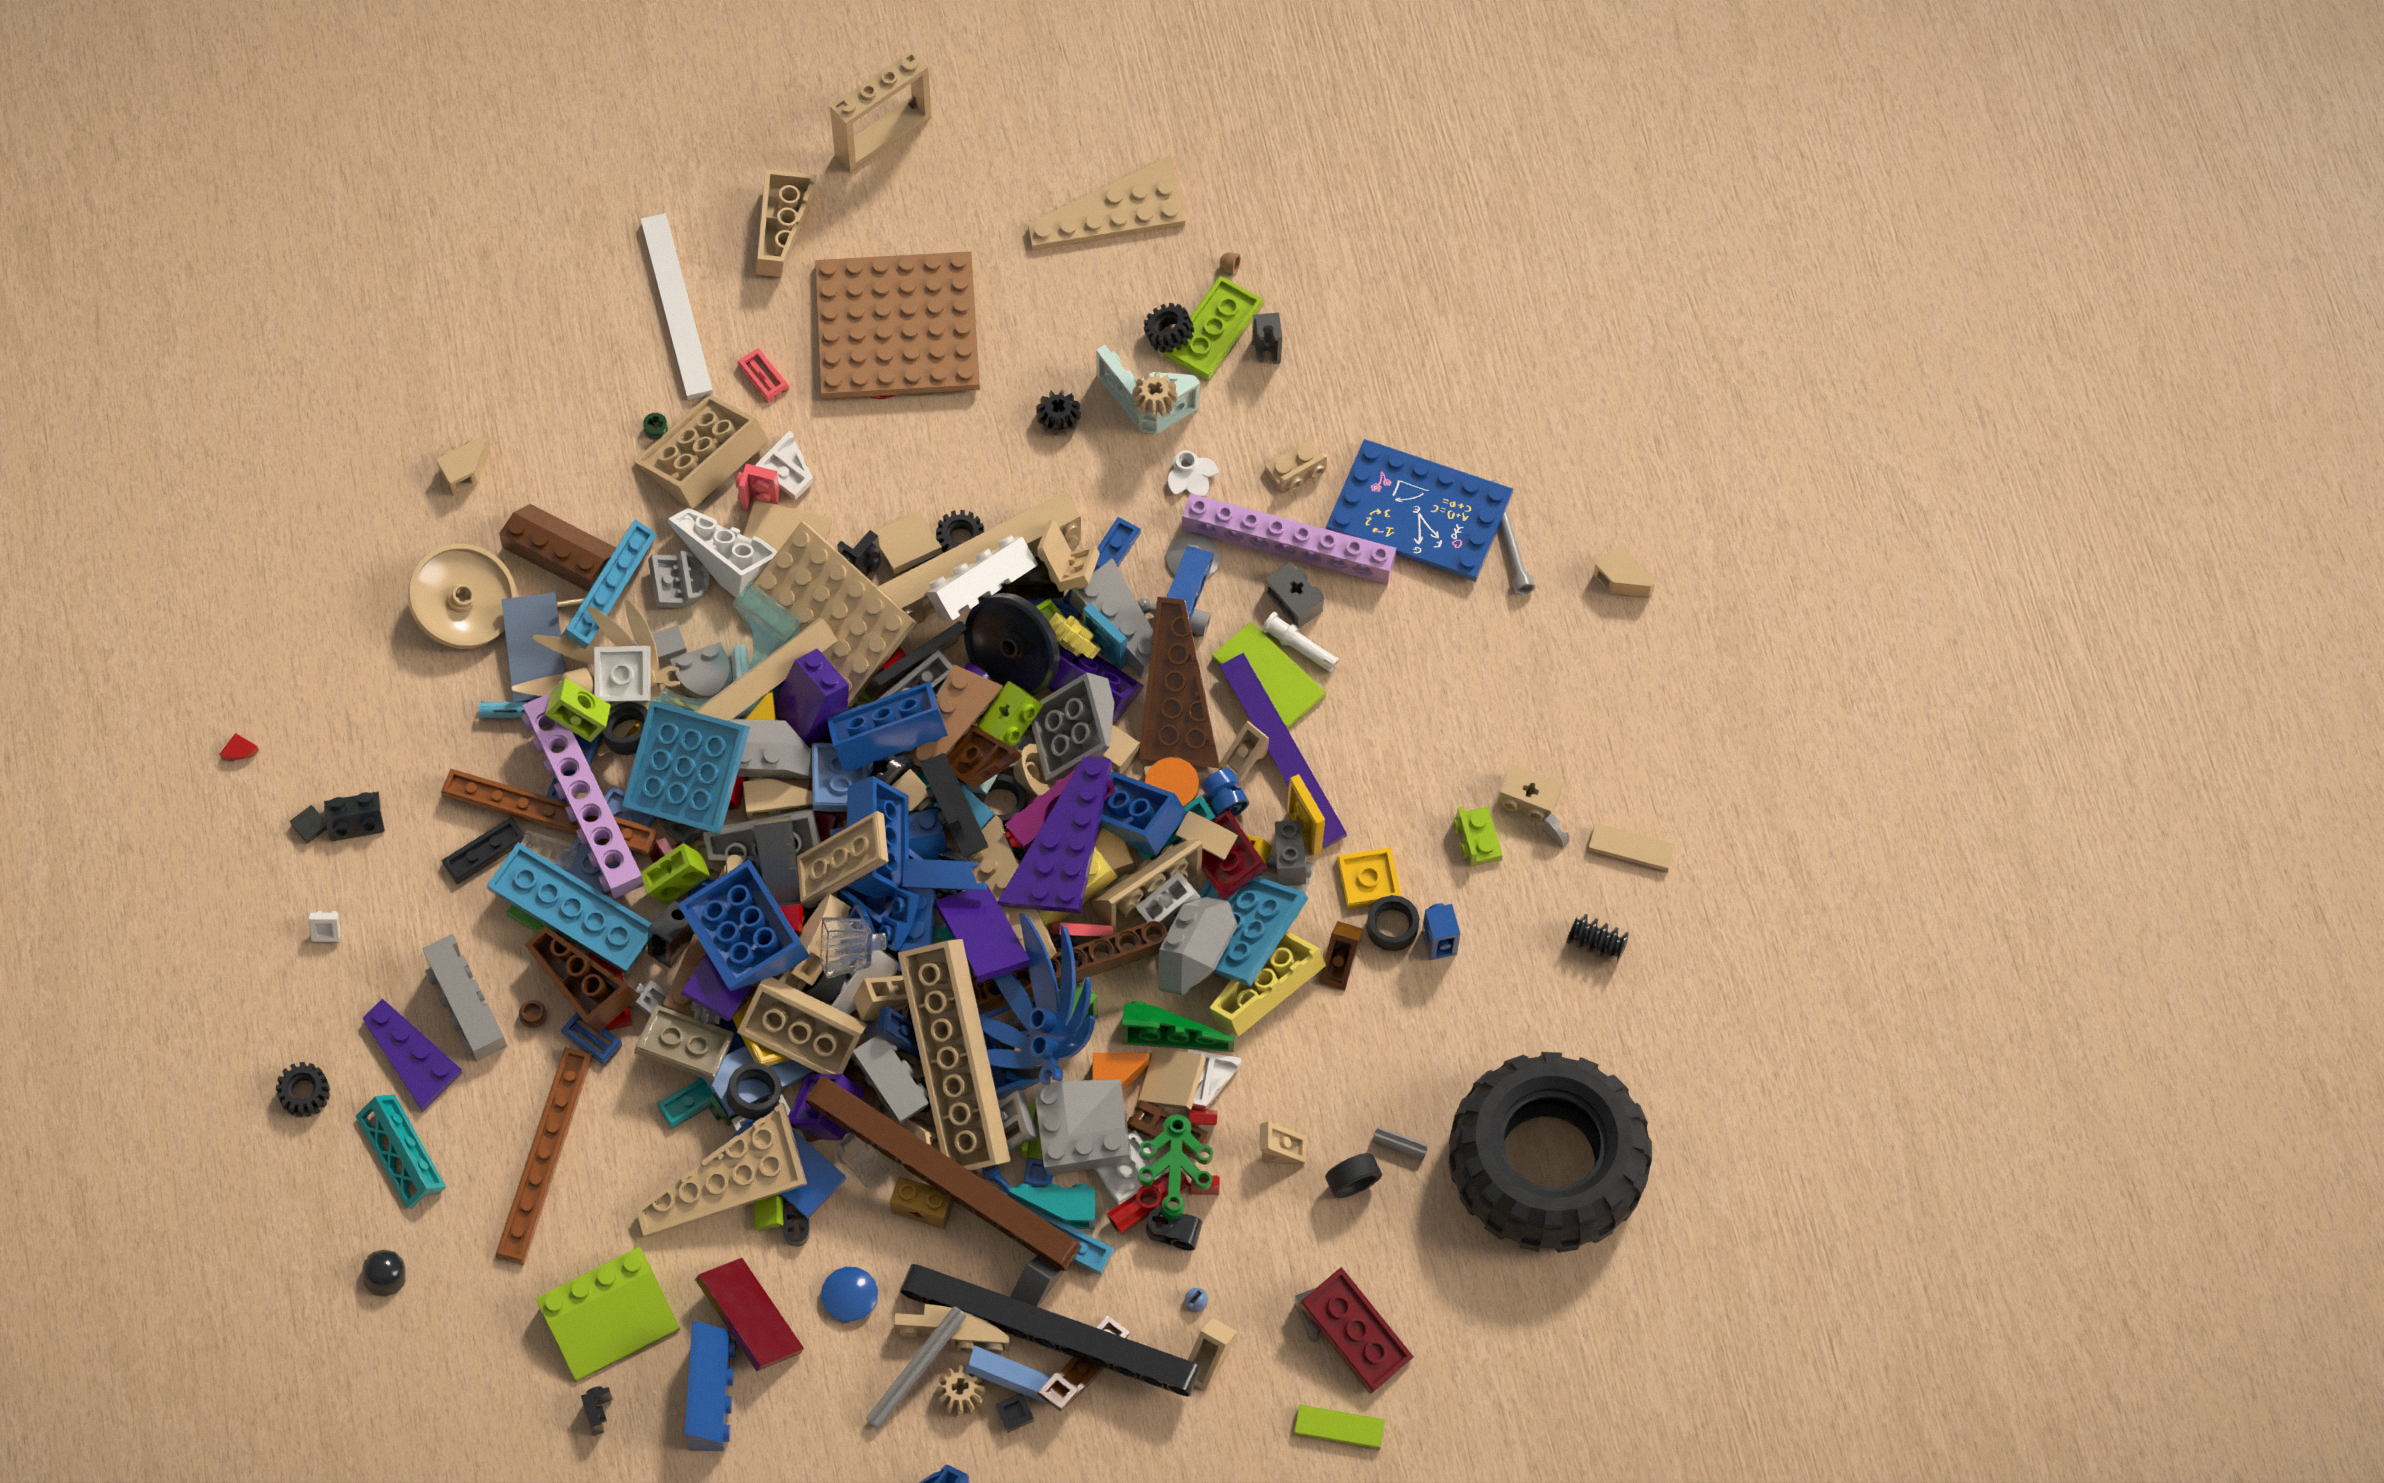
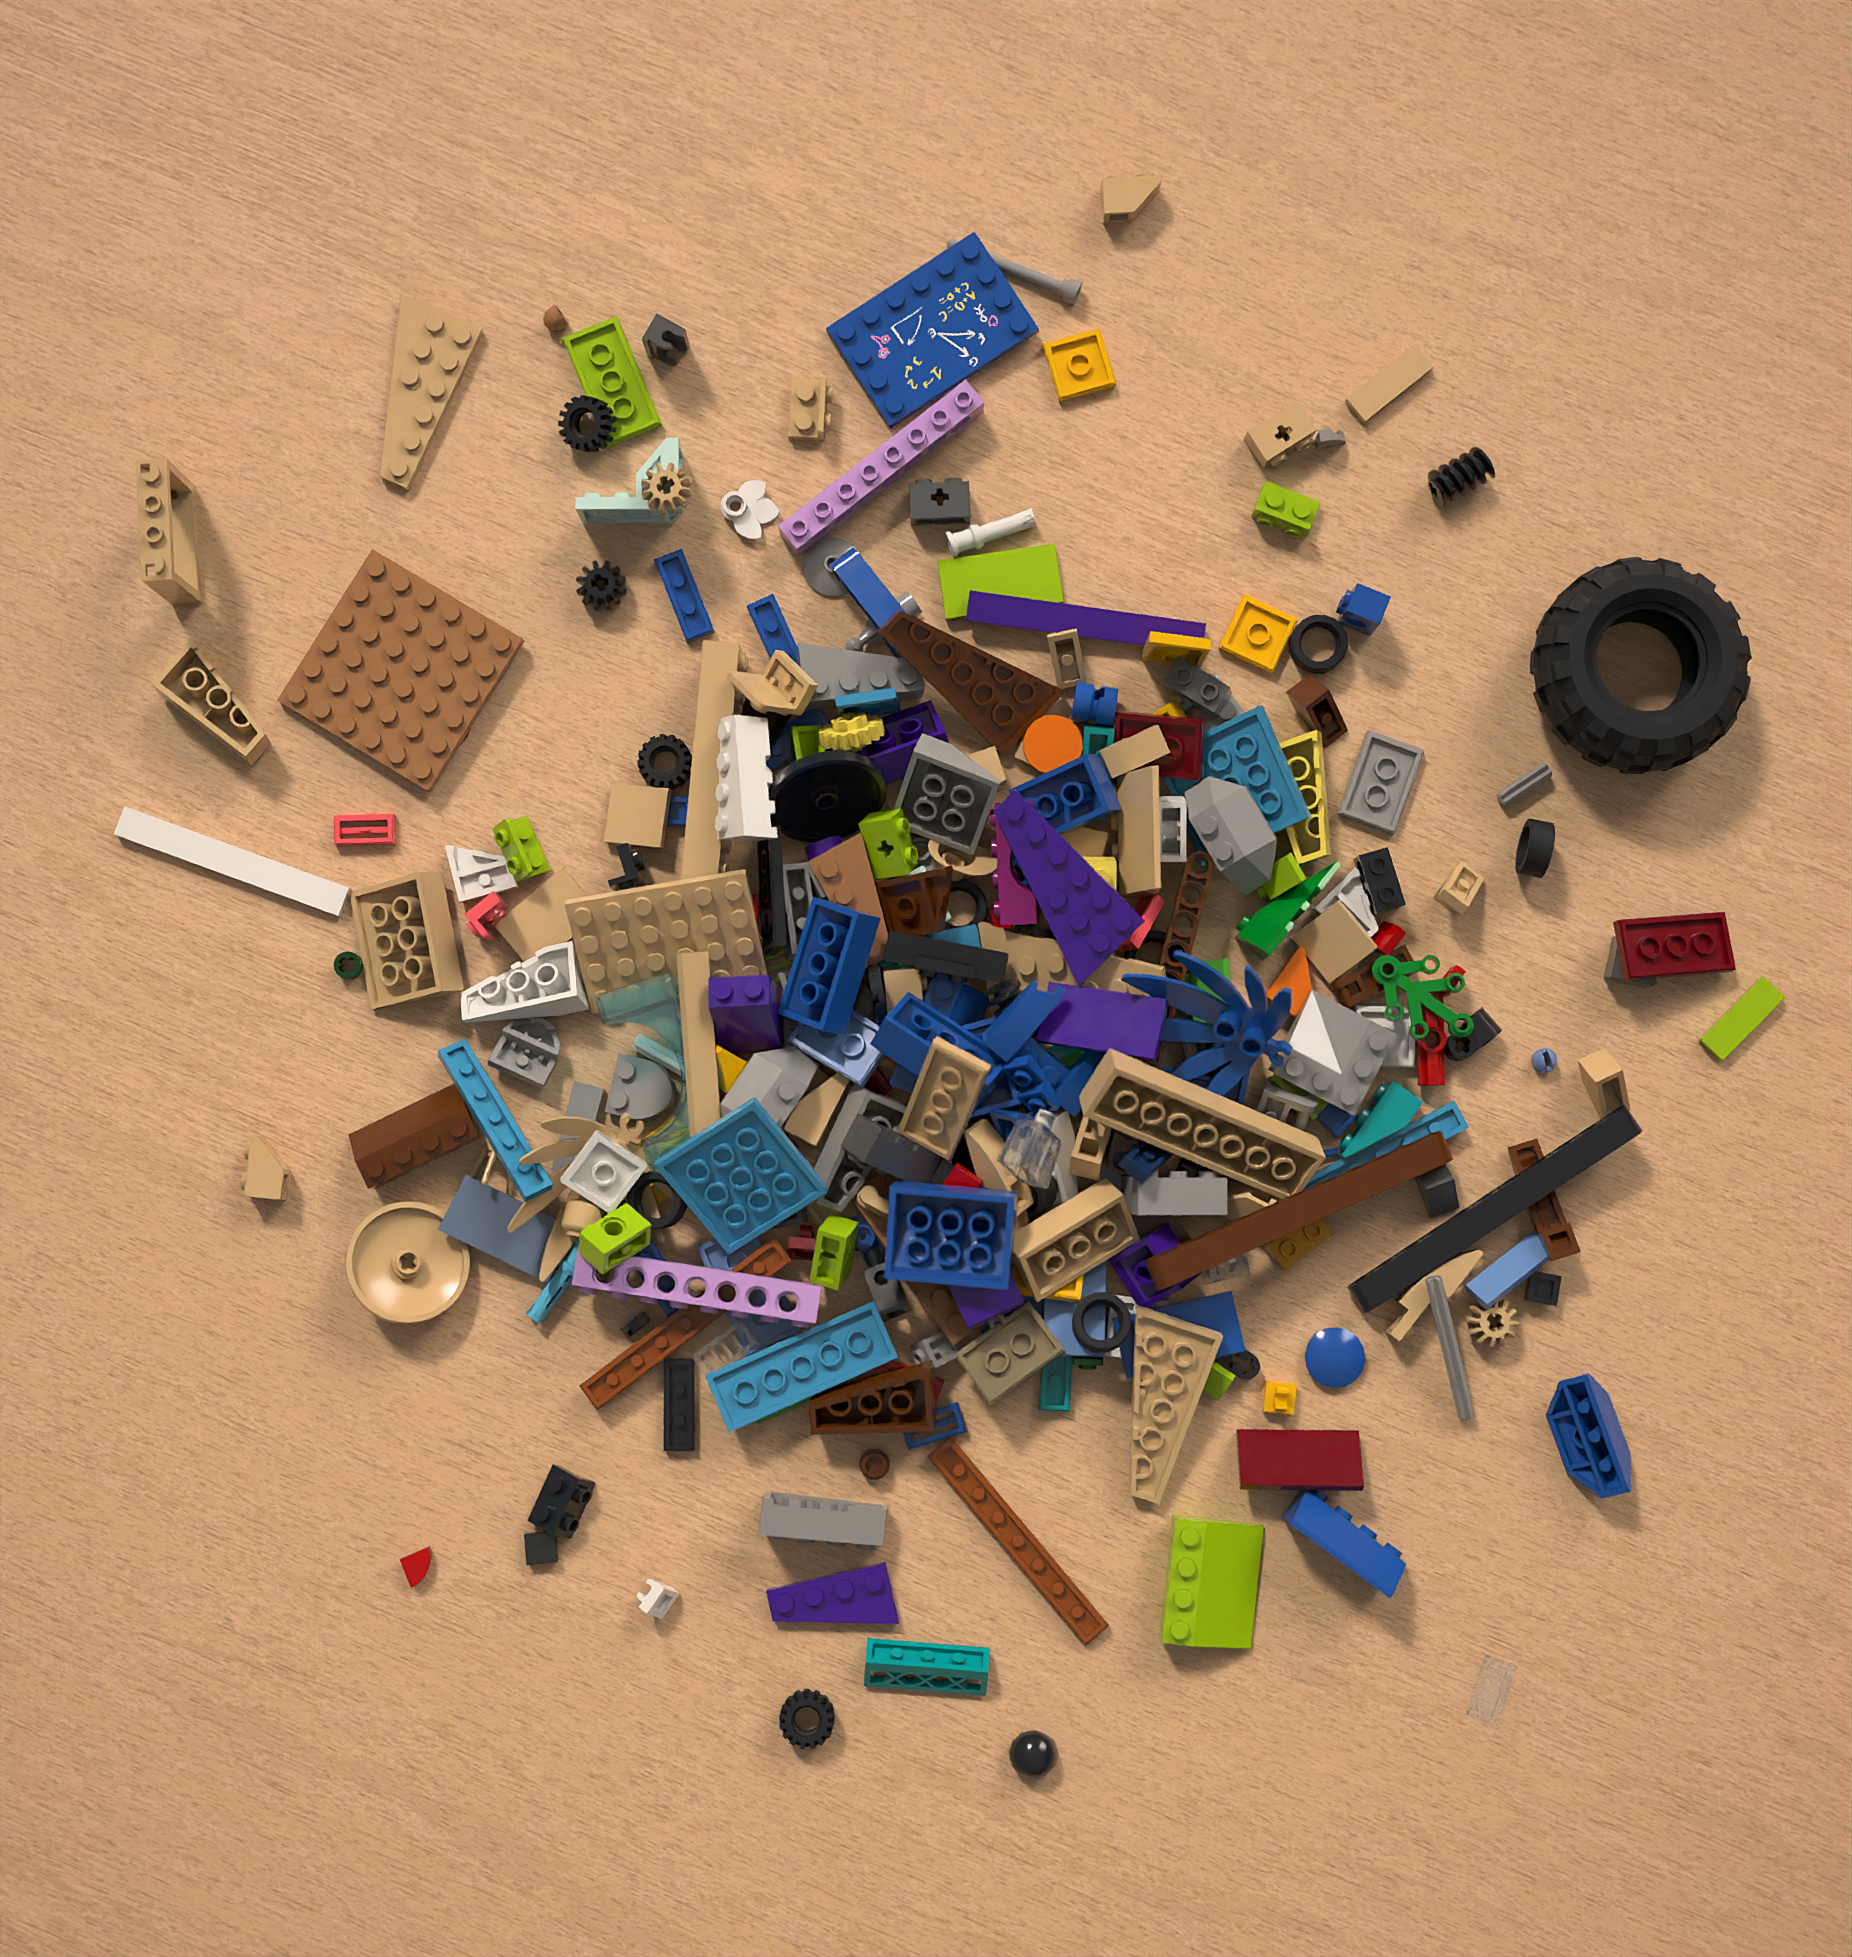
camera: 55 degrees left, 20 degrees up
black bracket [581,1386,613,1436] -> none
none -> lime bracket [492,816,551,883]
none -> black tile [620,1311,651,1338]
none -> blue tile [654,549,715,643]
none -> yellow tile [1043,328,1116,402]
none -> lime slope [1255,852,1307,903]
none -> yellow tile [1262,1380,1297,1415]
none -> light grey tile [1337,730,1425,835]
none -> black brick [1353,847,1406,916]

